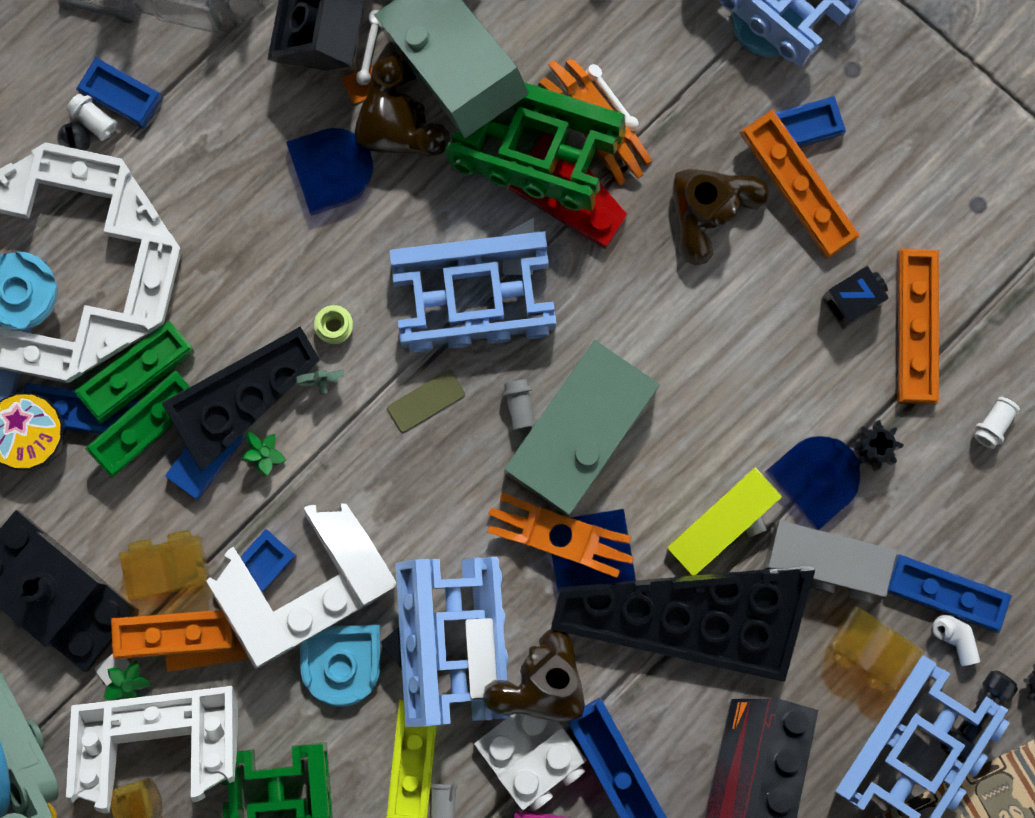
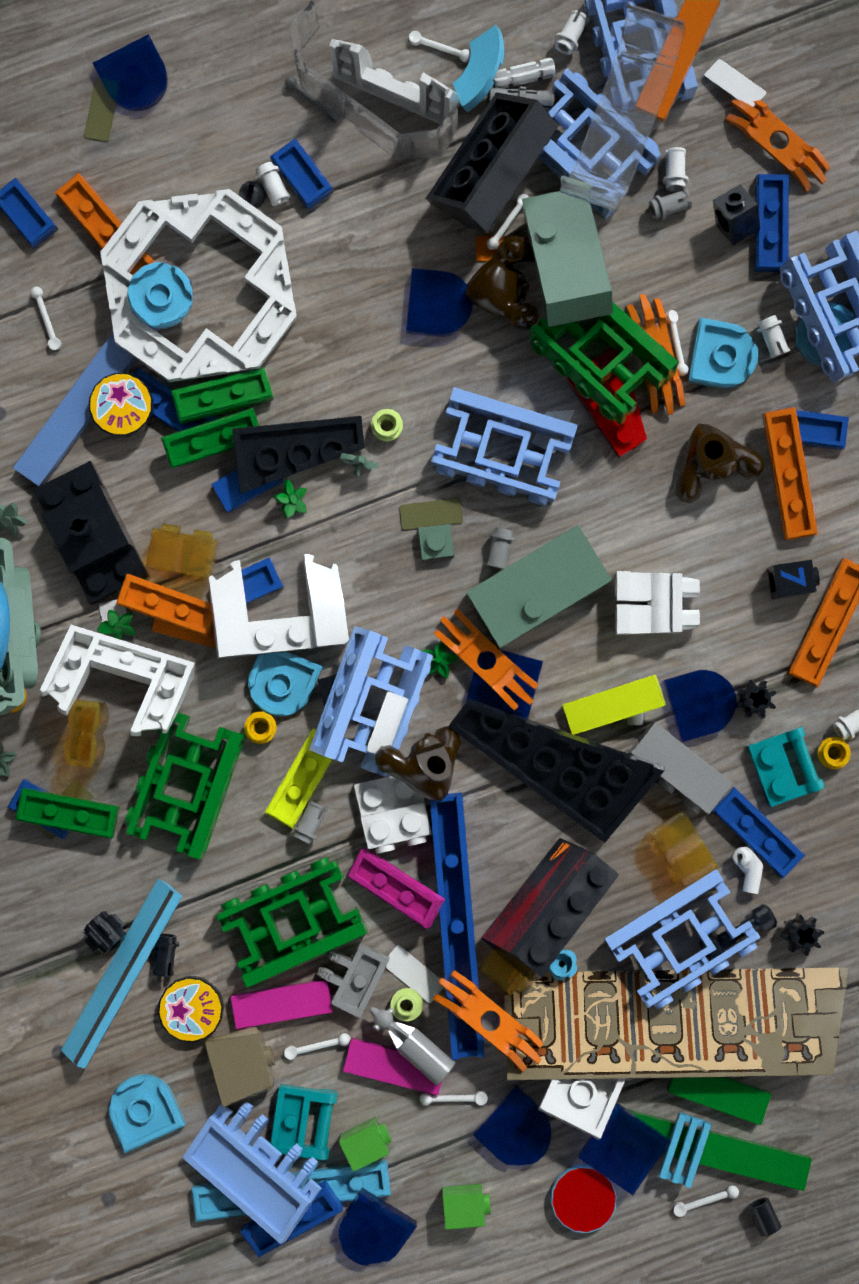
camera: 30 degrees right, 5 degrees up
none -> yellow plate [244,712,277,744]
none -> sand green plate [418,524,454,561]
none -> green plant [422,641,459,679]
none -> white hips [615,571,700,635]
none -> medium azure tile [688,318,758,388]
none -> teal plate [746,726,825,807]
none -> white pin [757,315,790,359]
none -> yellow plate [817,737,851,769]

